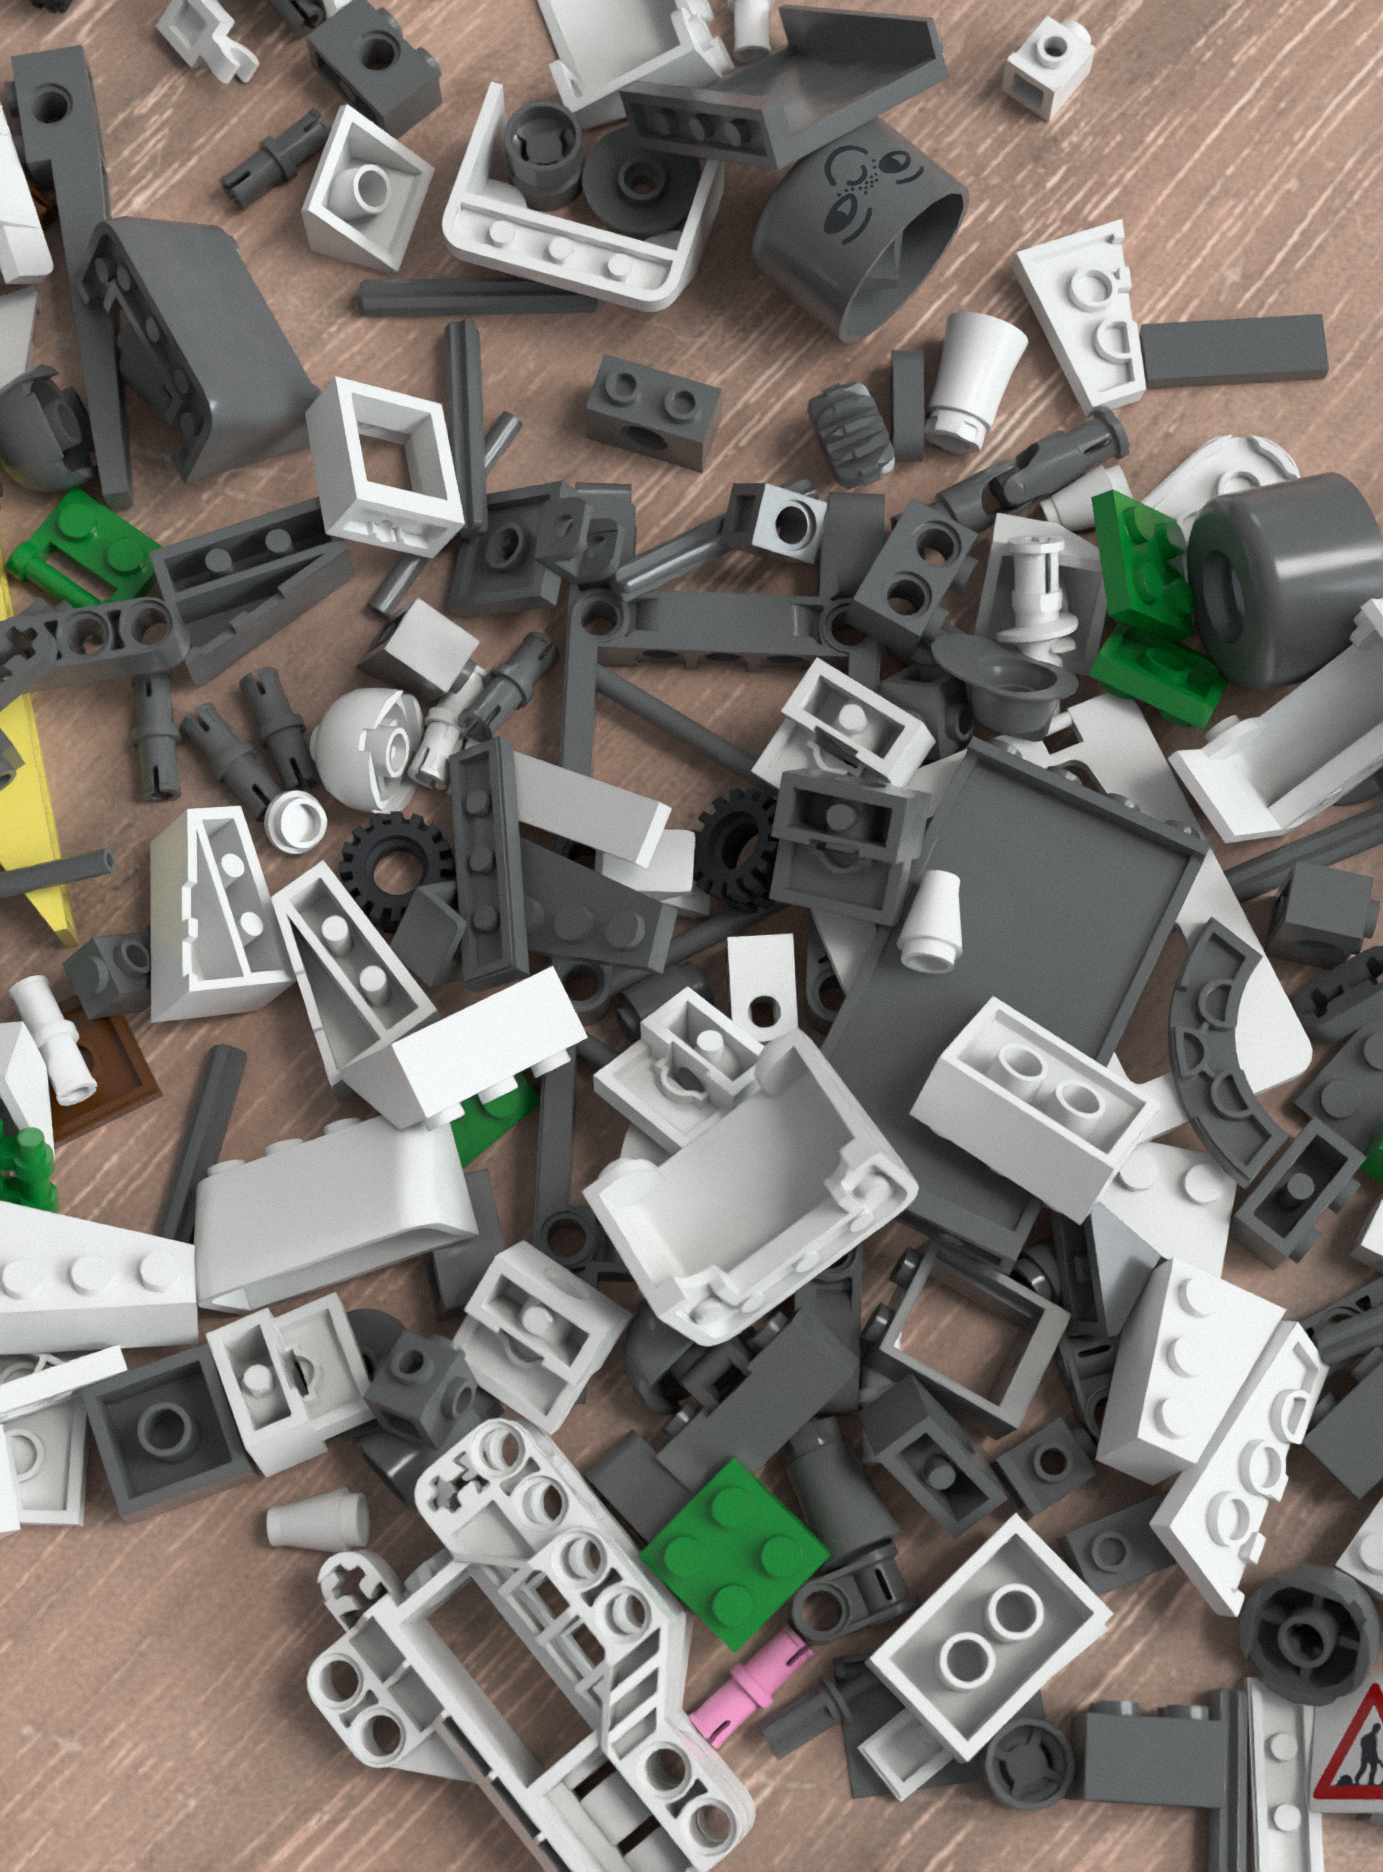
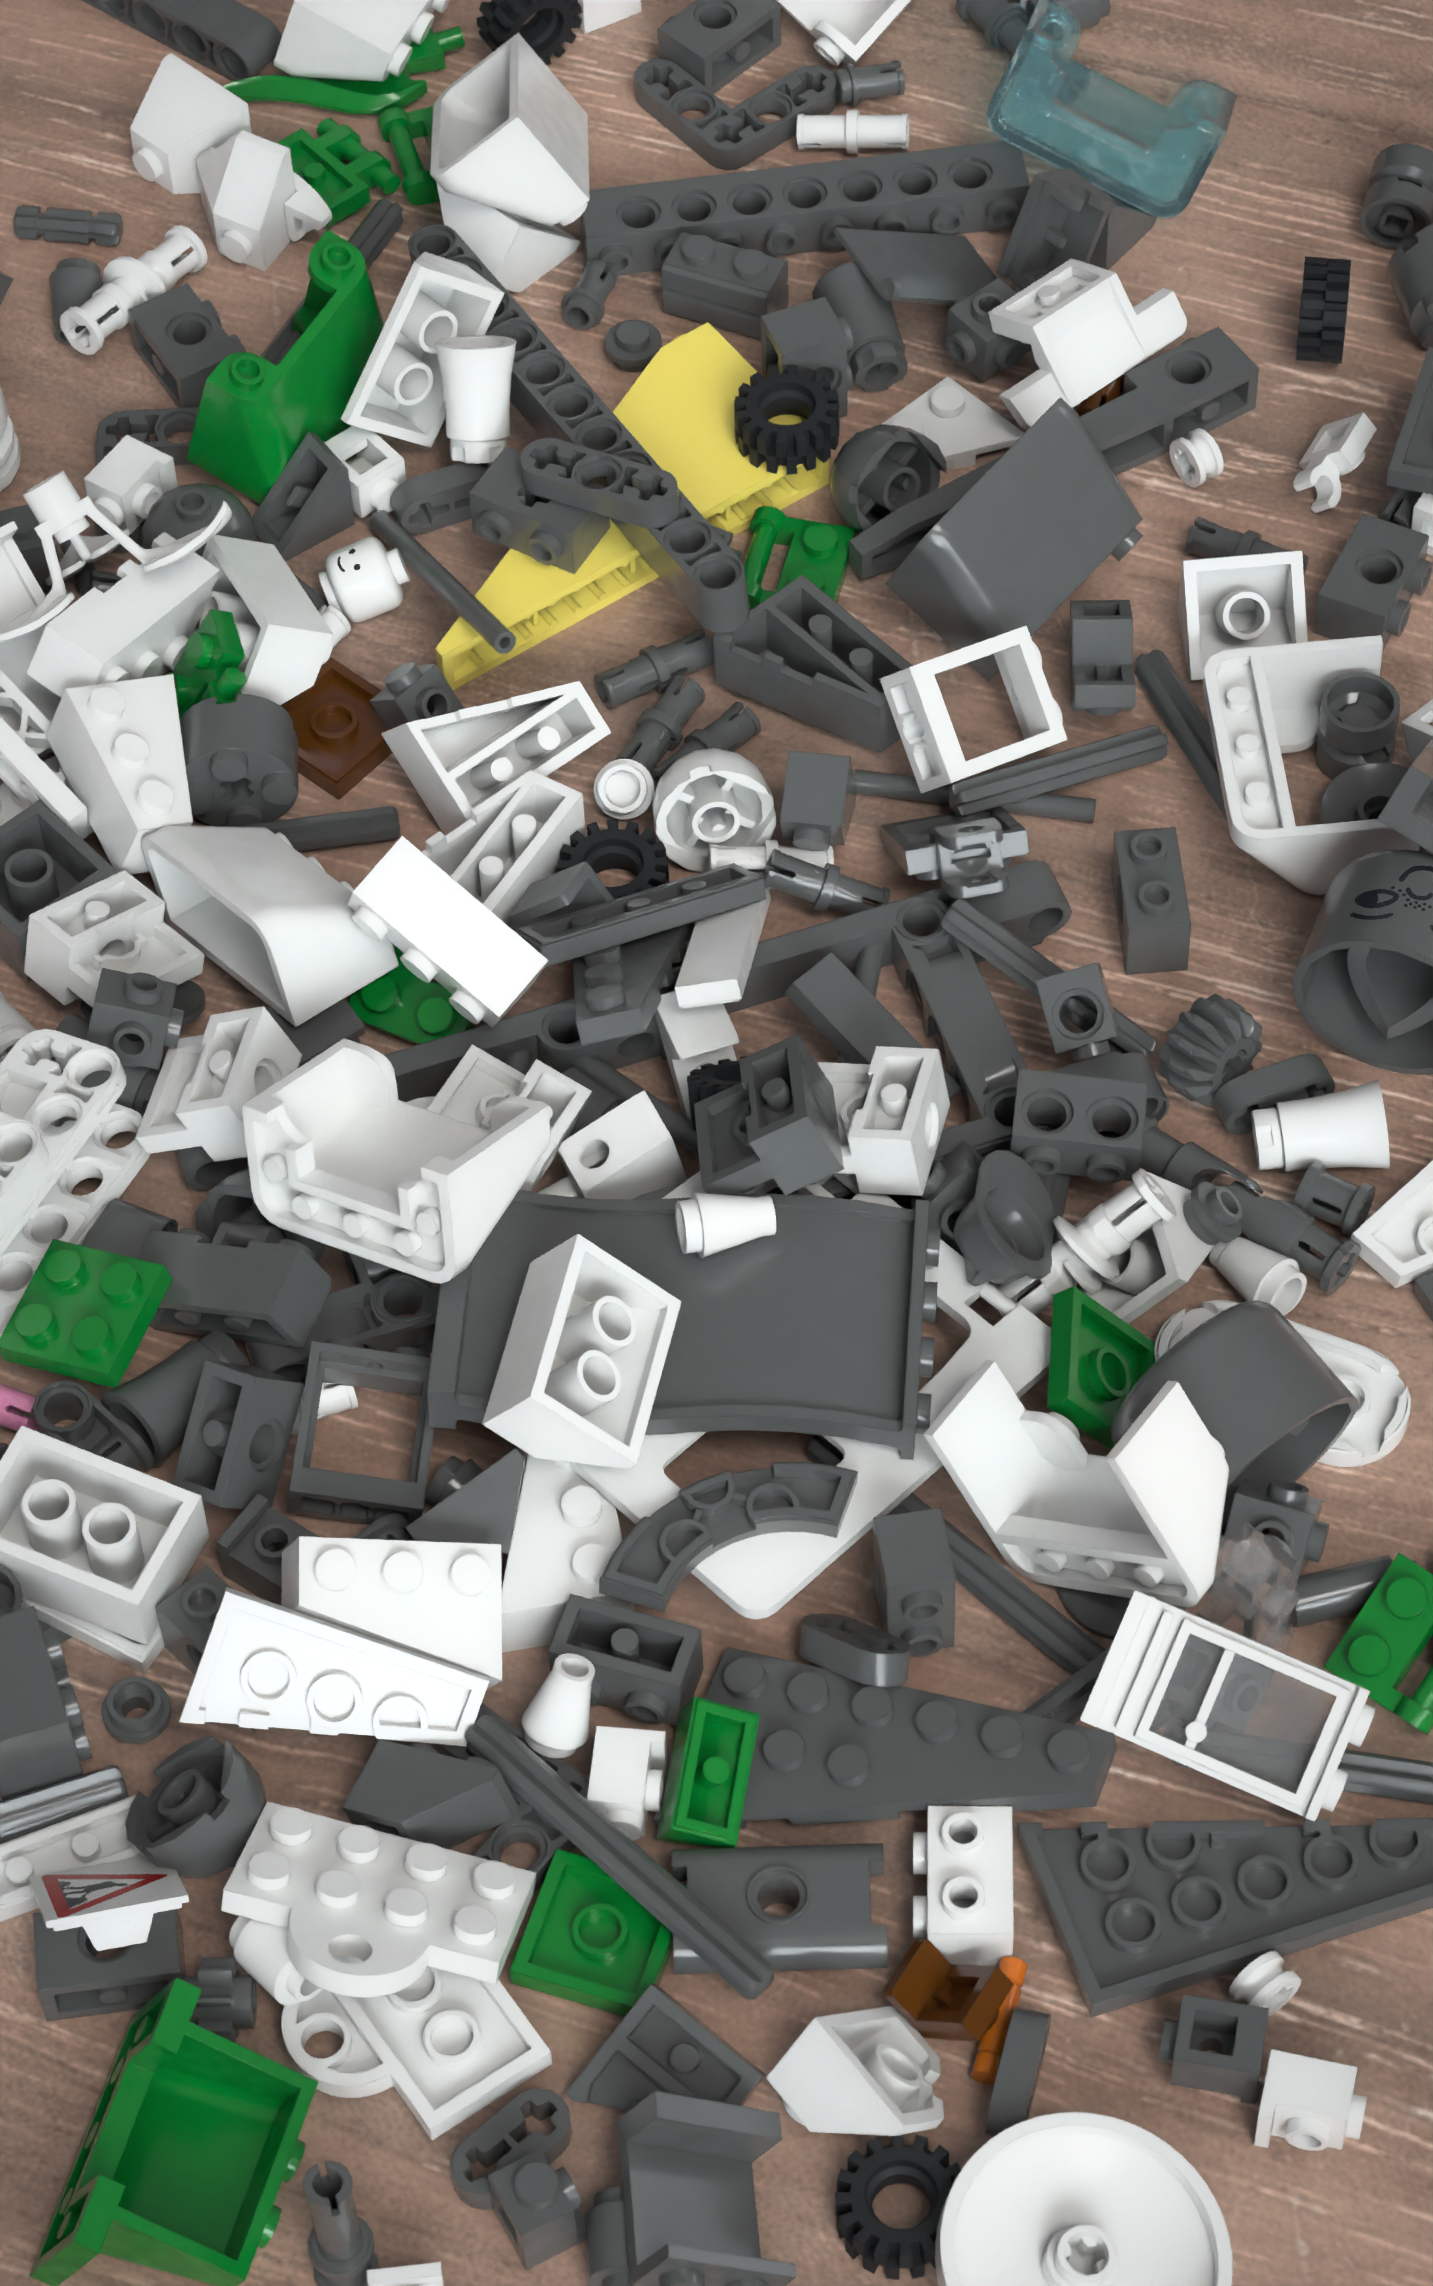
camera: 70 degrees right, 20 degrees down
white pin [8,975,97,1106] -> none
green plate [1091,489,1195,643] -> none
none -> dark grey plate [102,1676,171,1744]
none -> dark grey brick [180,694,298,827]
none -> white cone [522,1653,595,1758]
none -> dark grey tile [784,952,962,1102]
none -> dark grey brick [1070,600,1136,715]
none -> white bush [1169,428,1224,488]
none -> dark grey plate [1183,1182,1243,1245]
none -> dark grey bush [1293,1161,1376,1239]

